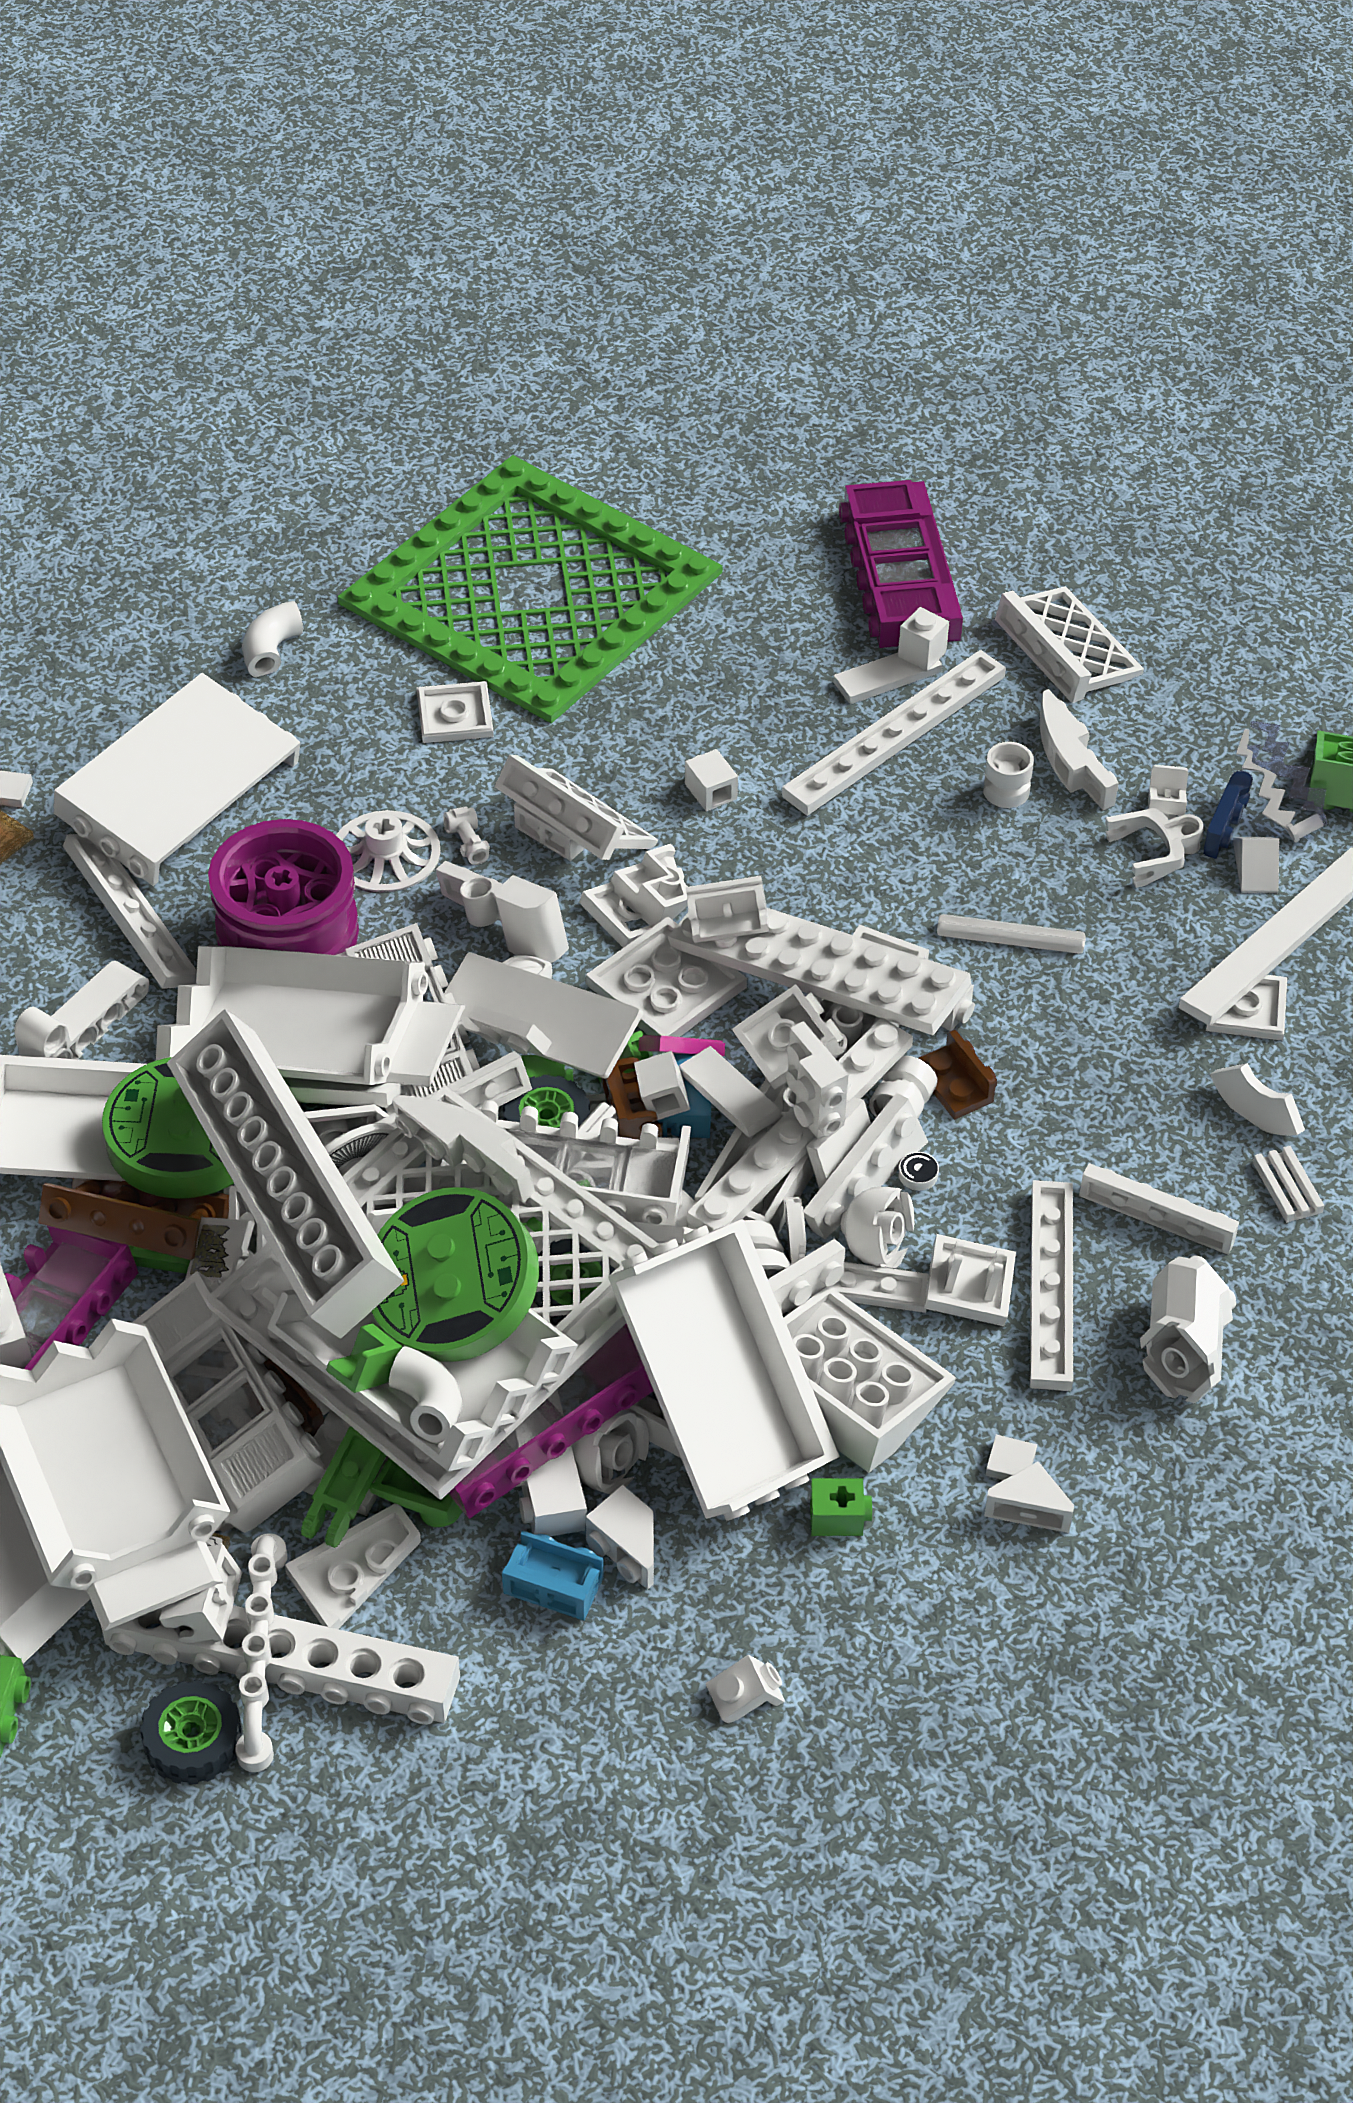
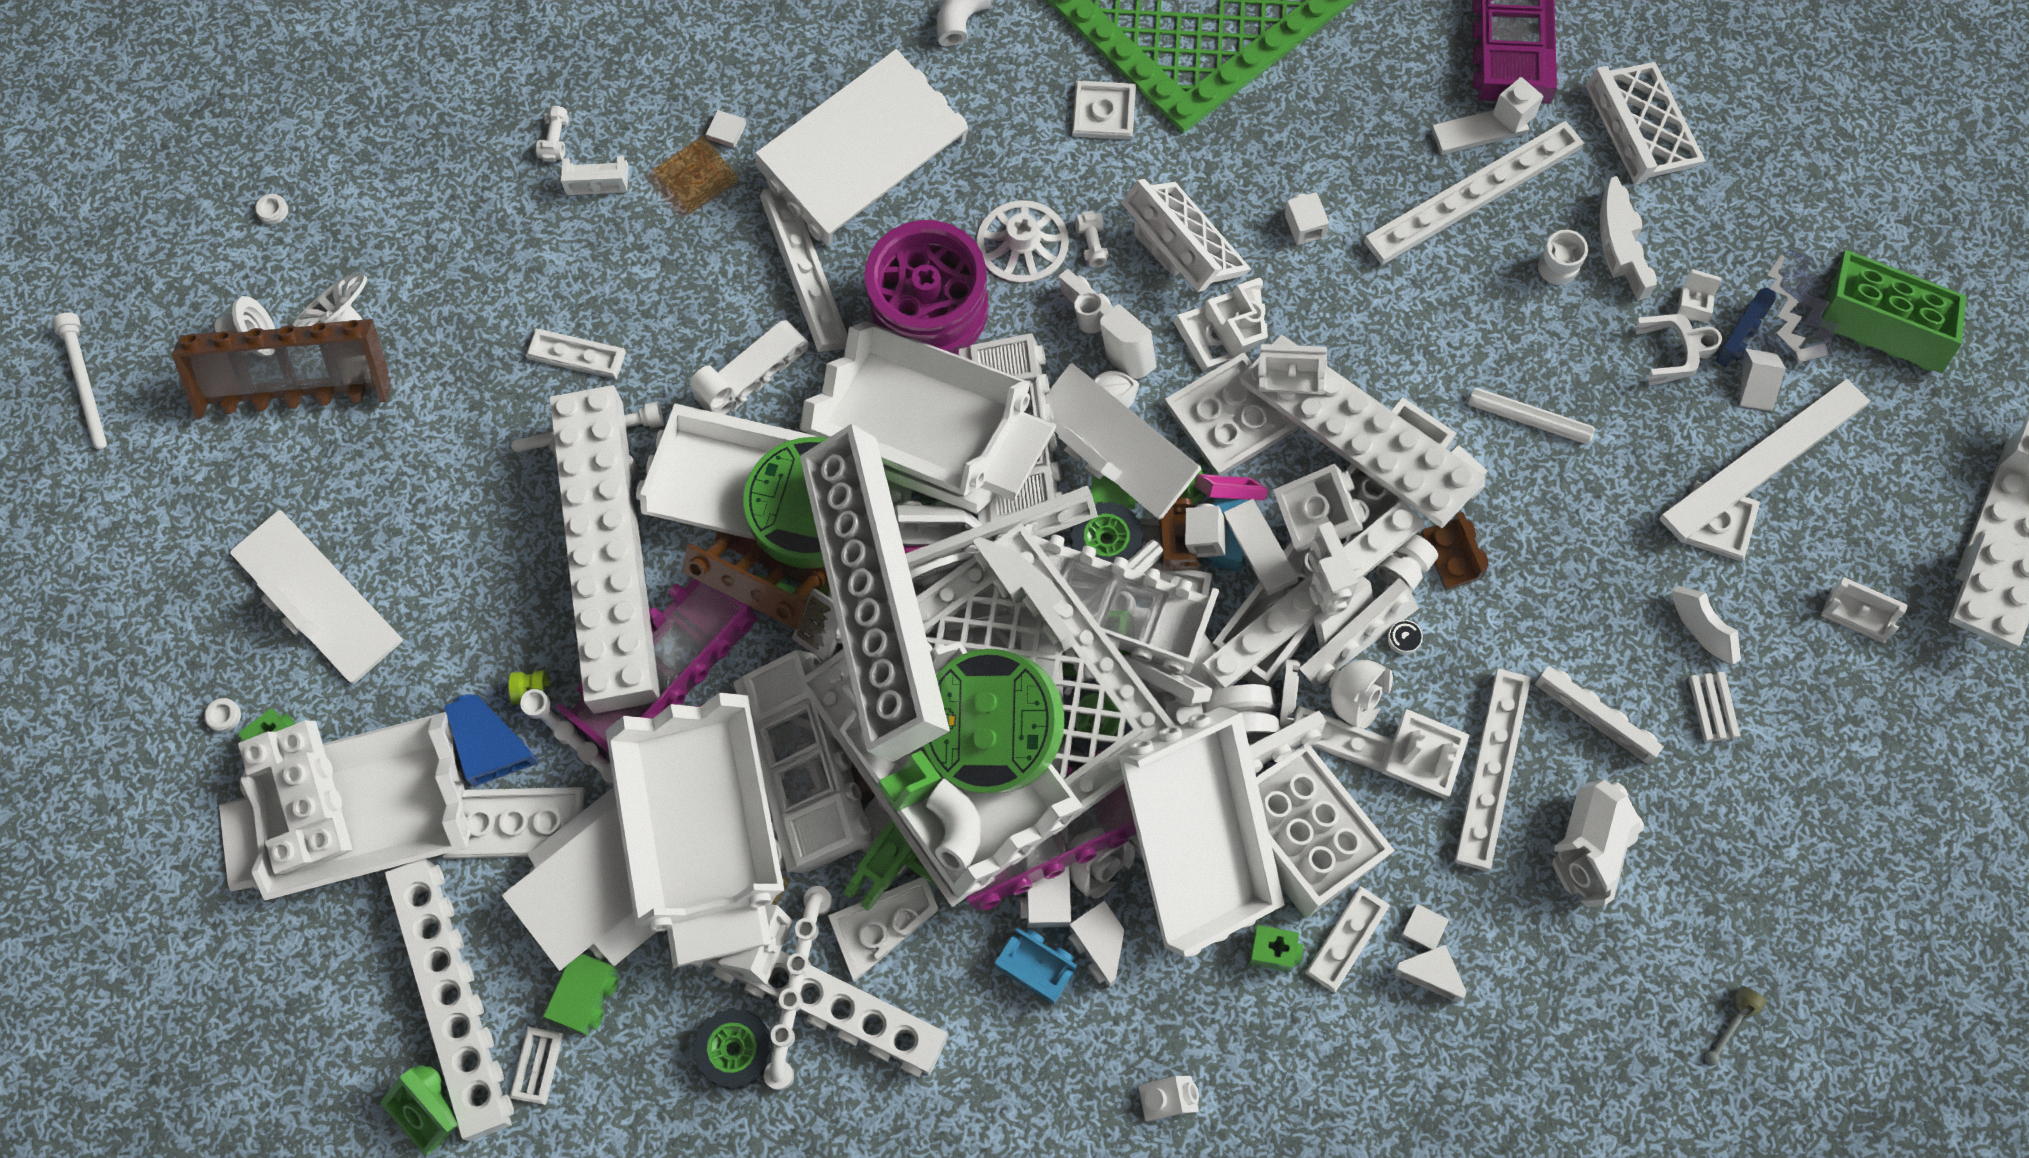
camera: 15 degrees right, 20 degrees up
none -> white tile [1305,886,1390,994]

